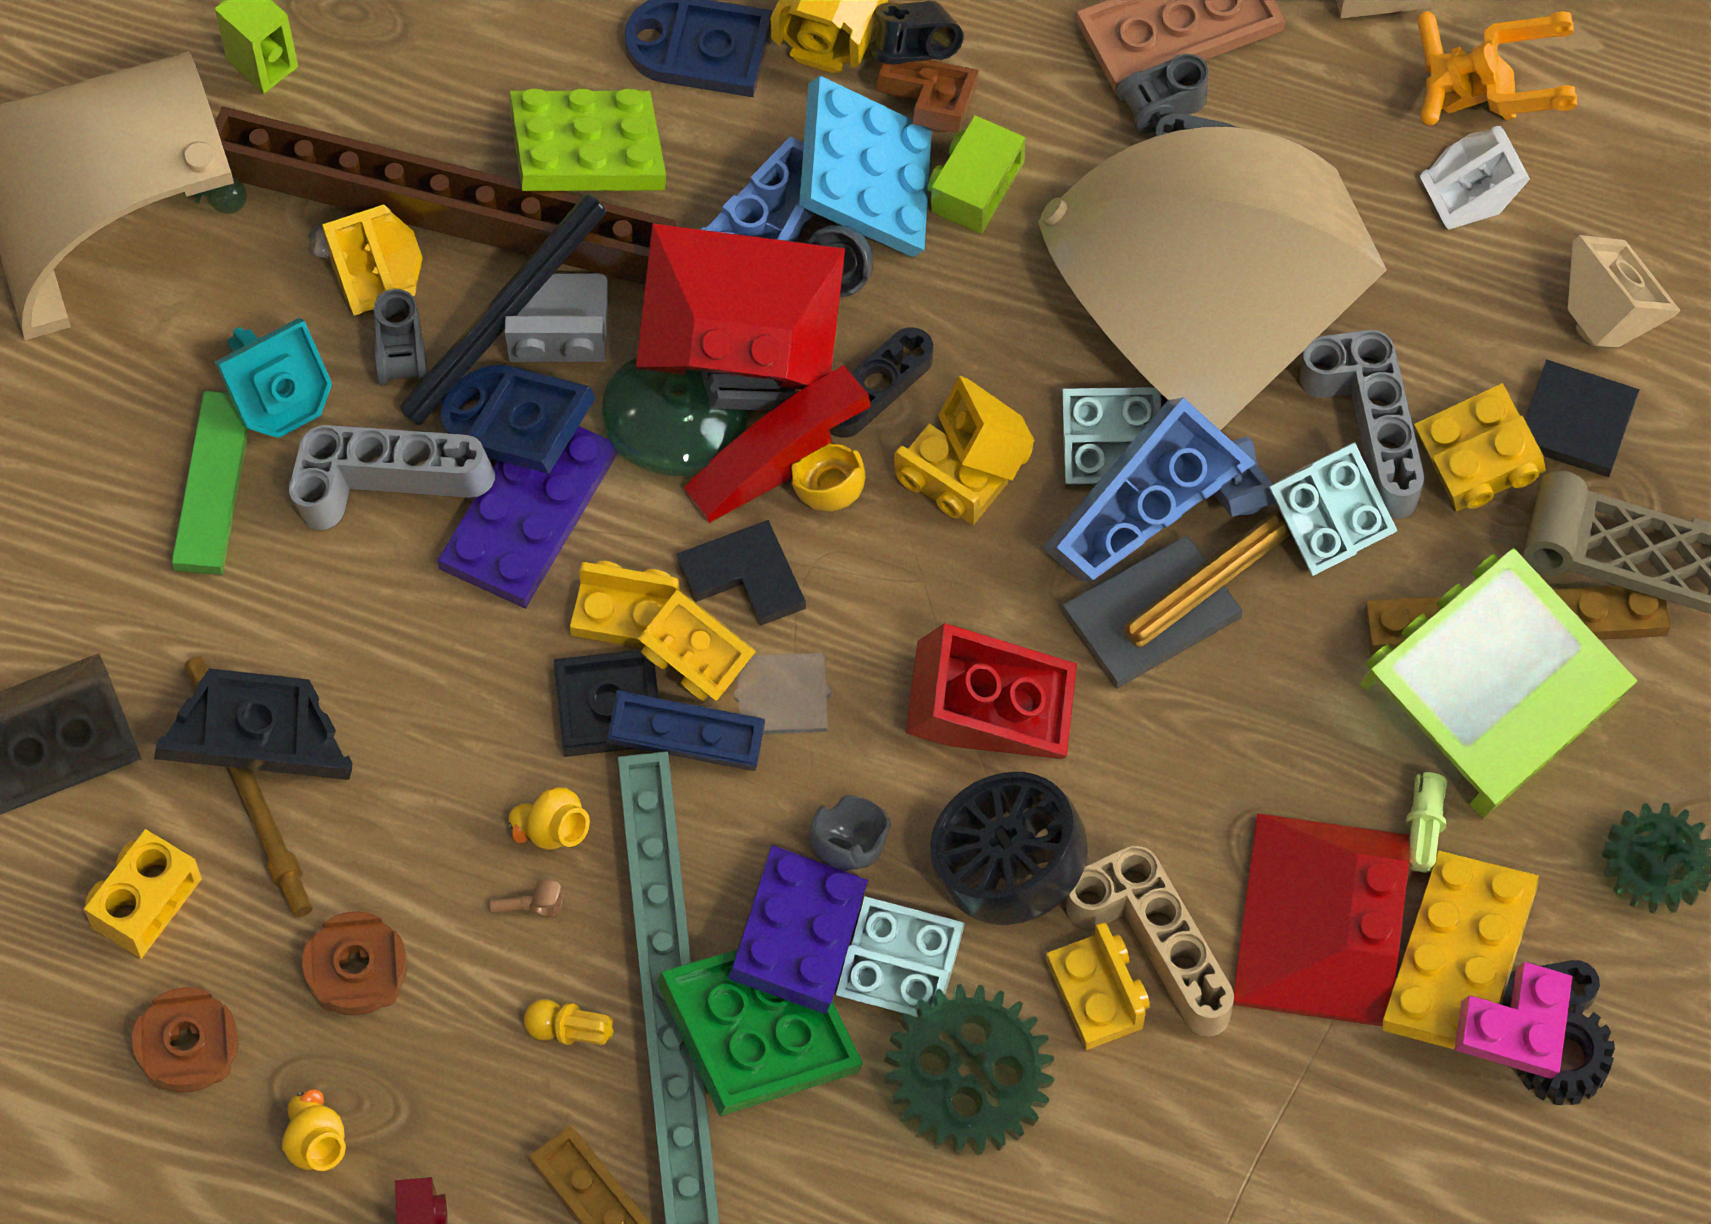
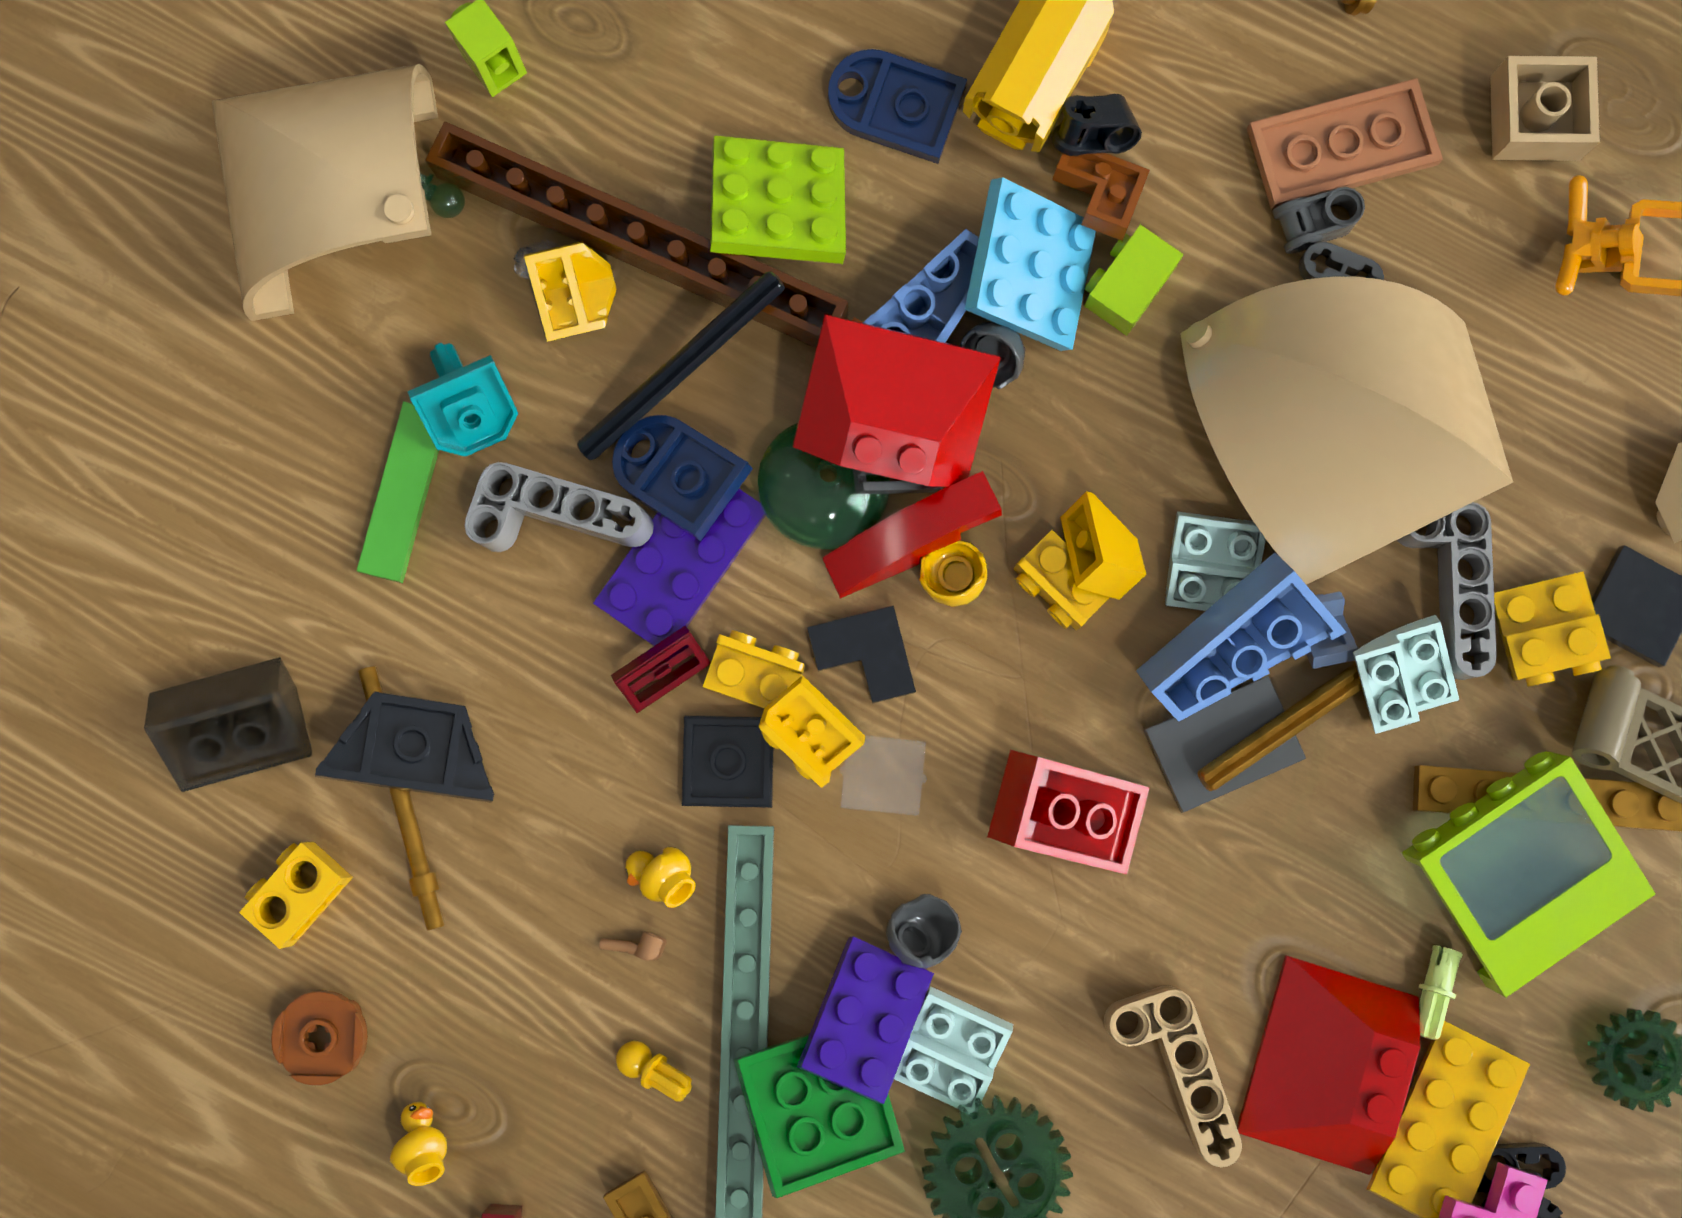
camera: 10 degrees right, 20 degrees up
dark orange plate [302,911,407,1015] -> none
dark grey piece [374,289,428,386] -> none
light grey bracket [505,273,608,362] -> none
dark blue tile [607,690,765,771] -> none
black beam [829,327,933,438] -> none
black piece [930,772,1088,925] -> none
yellow bracket [1046,922,1150,1050] -> none
white slope [1420,126,1530,230] -> none
none -> dark red tile [611,625,711,713]

